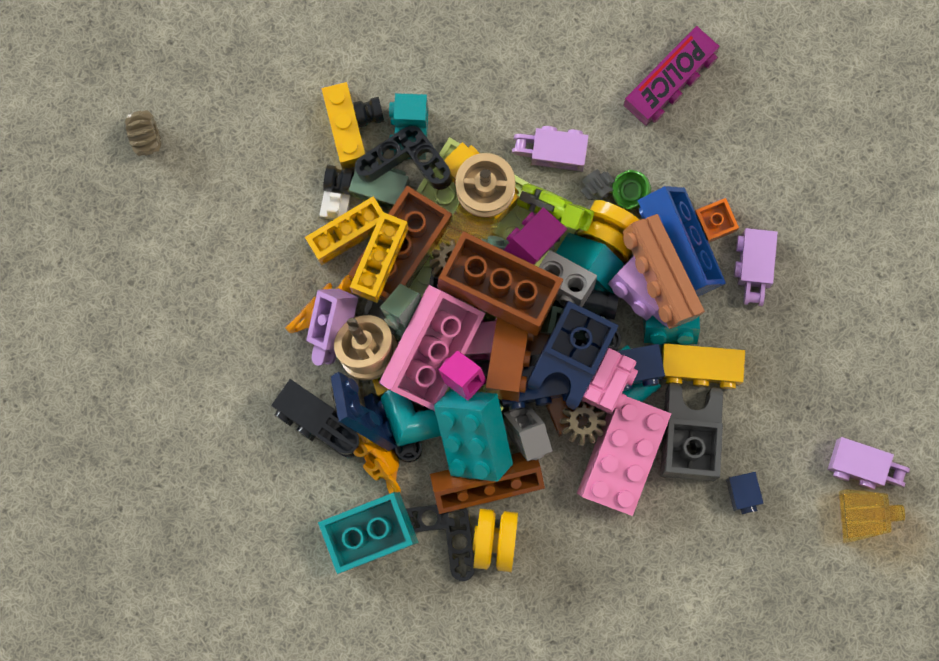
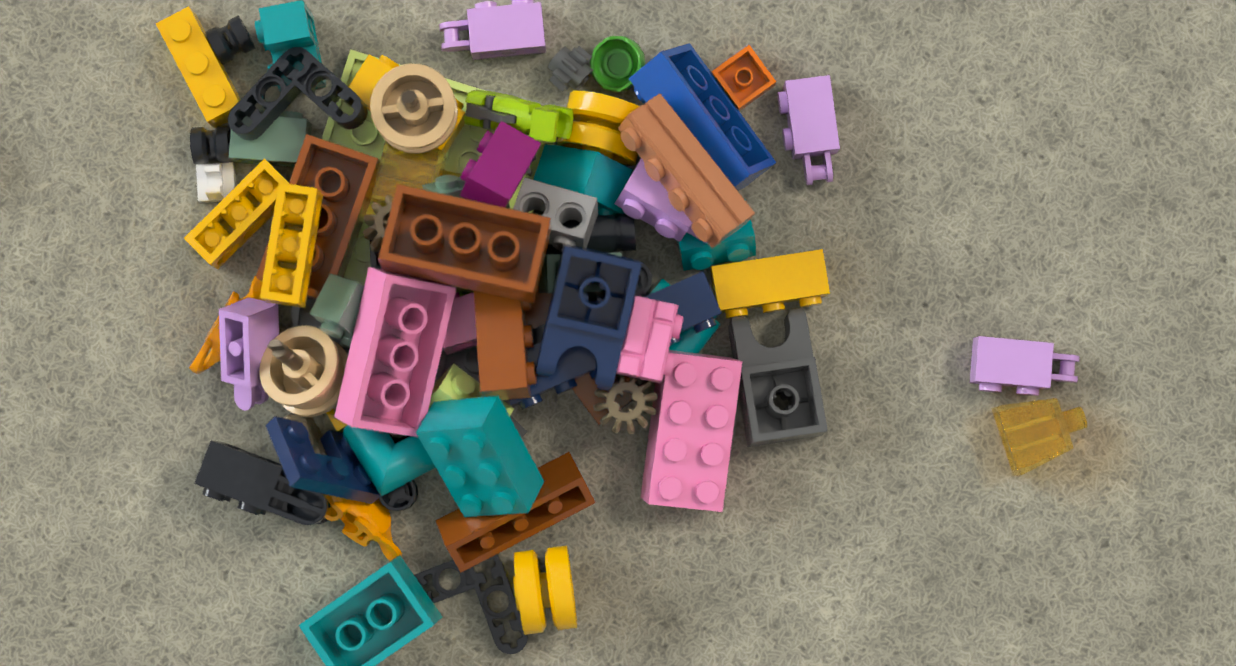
camera: 20 degrees left, 5 degrees up
dark pink brick [438,350,487,401] -> none
light grey brick [503,403,552,461] -> none
dark blue brick [726,472,764,514] -> none

